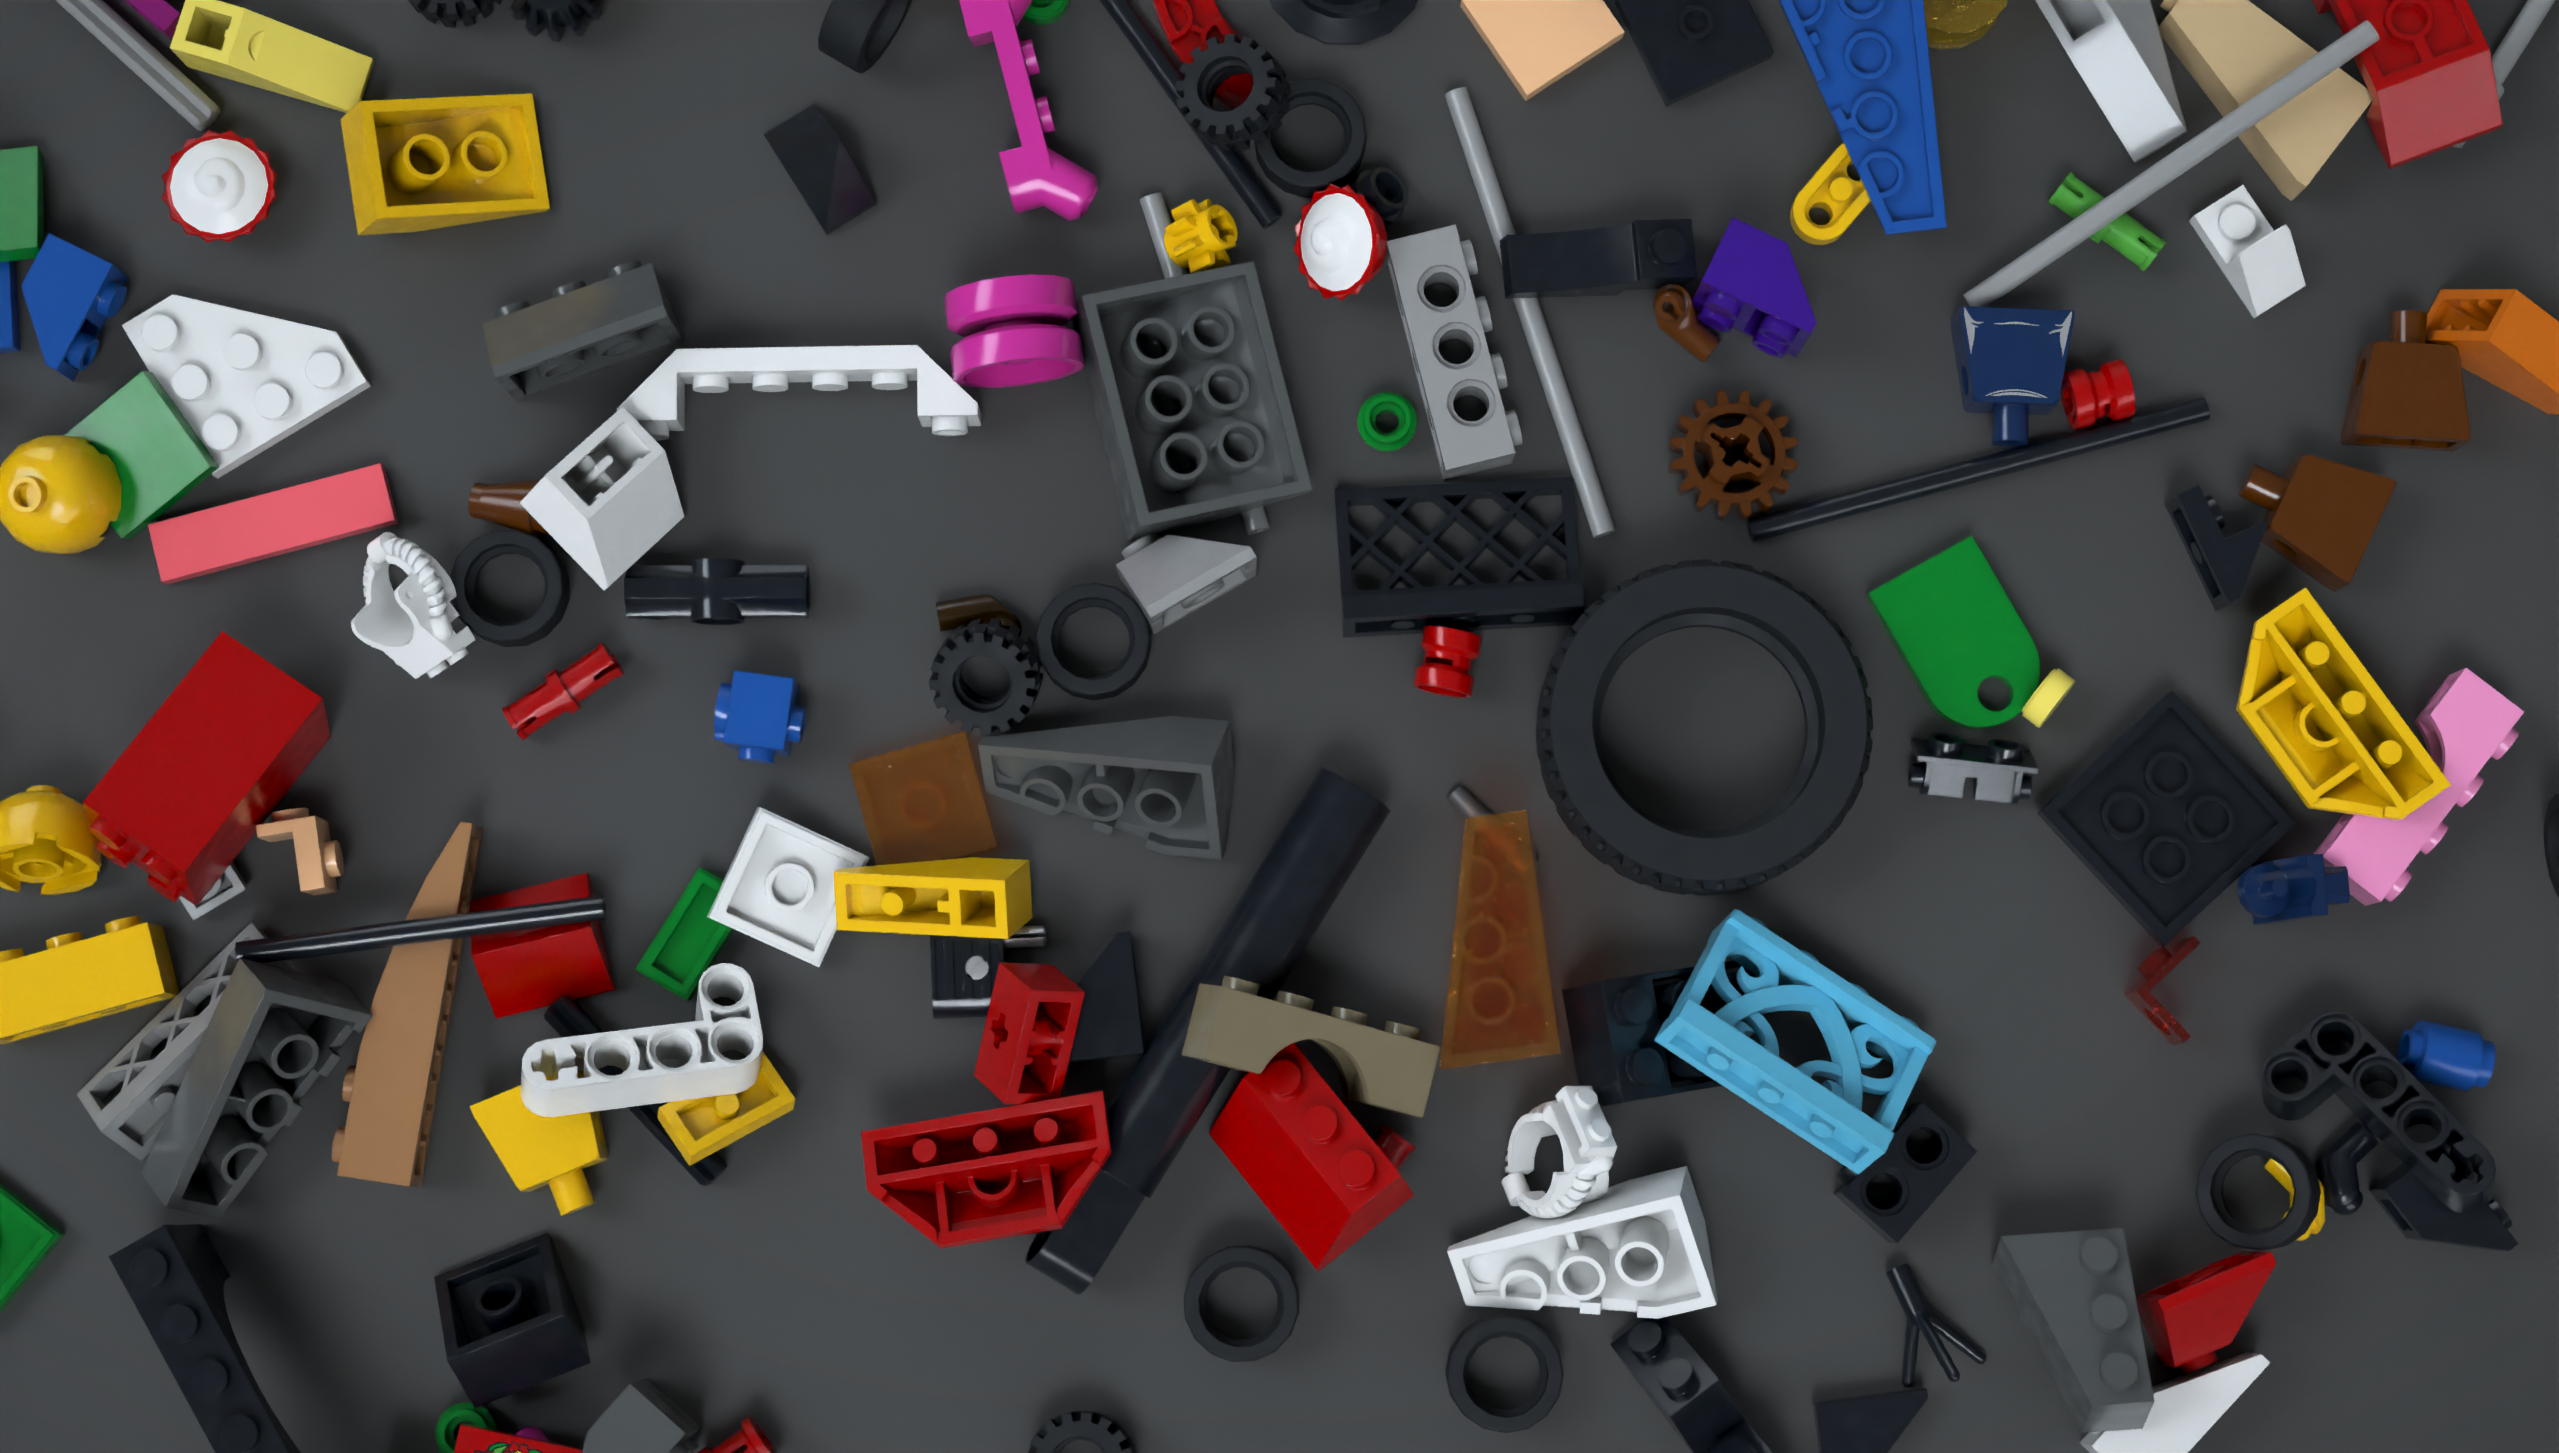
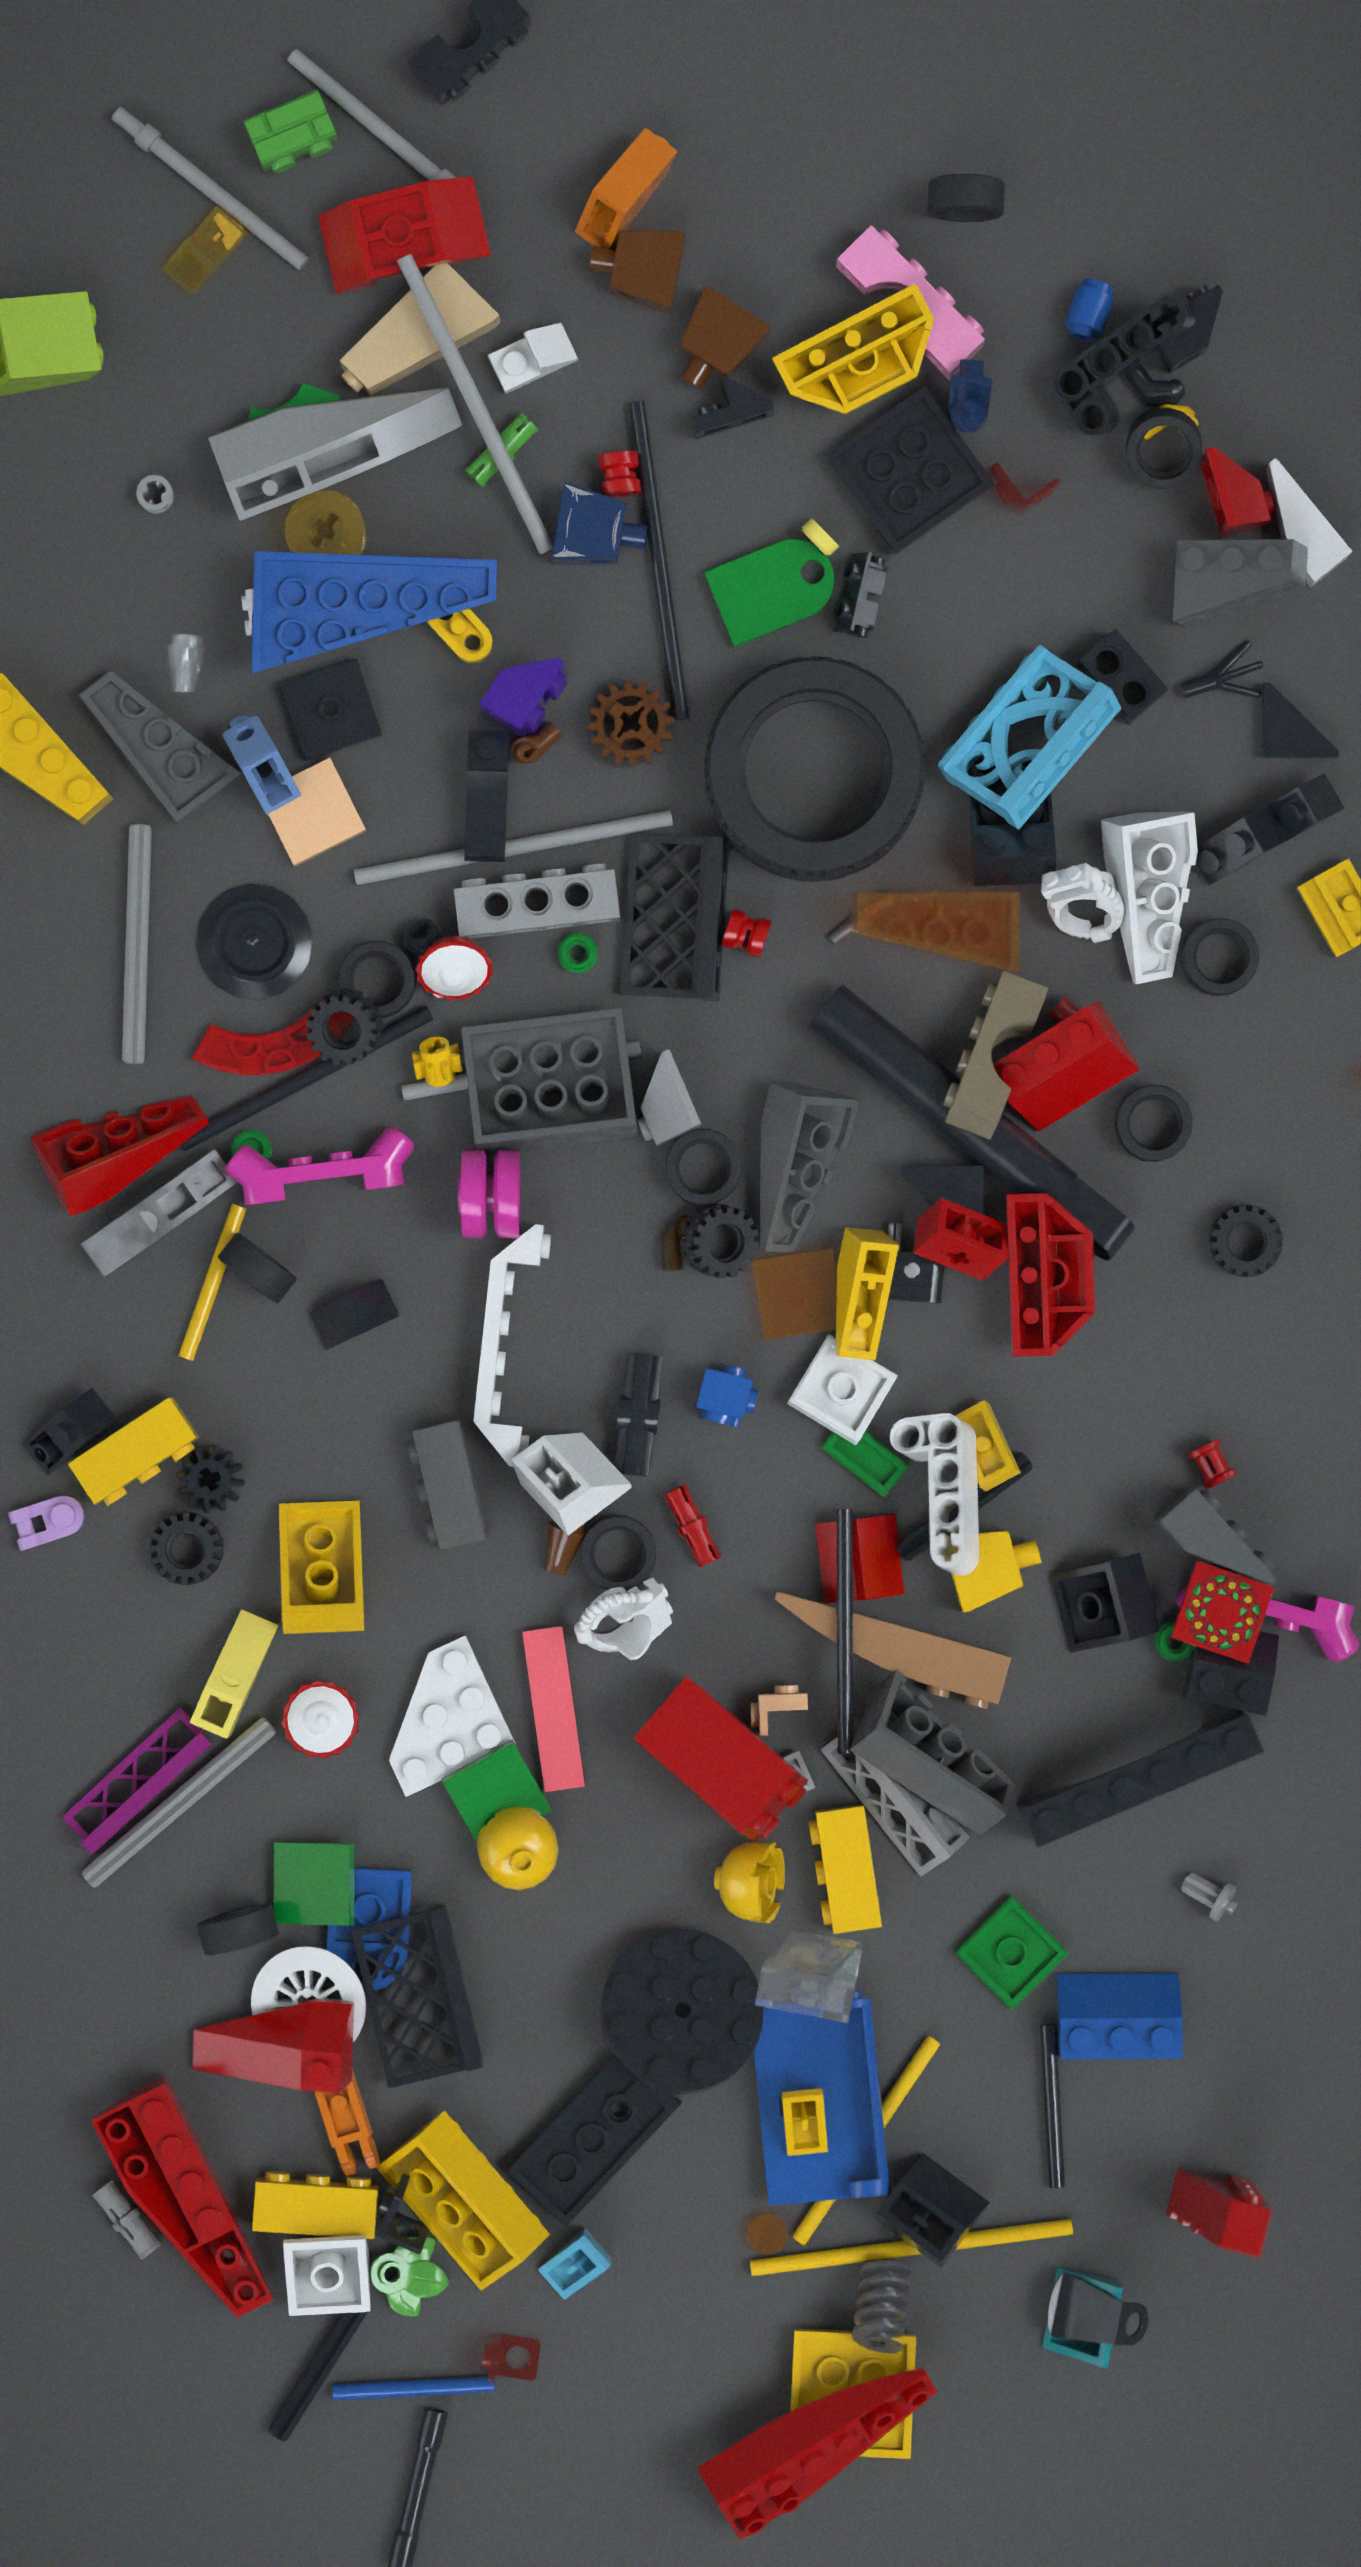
camera: 80 degrees left, 5 degrees up
blue slope [21,233,129,381] -> none

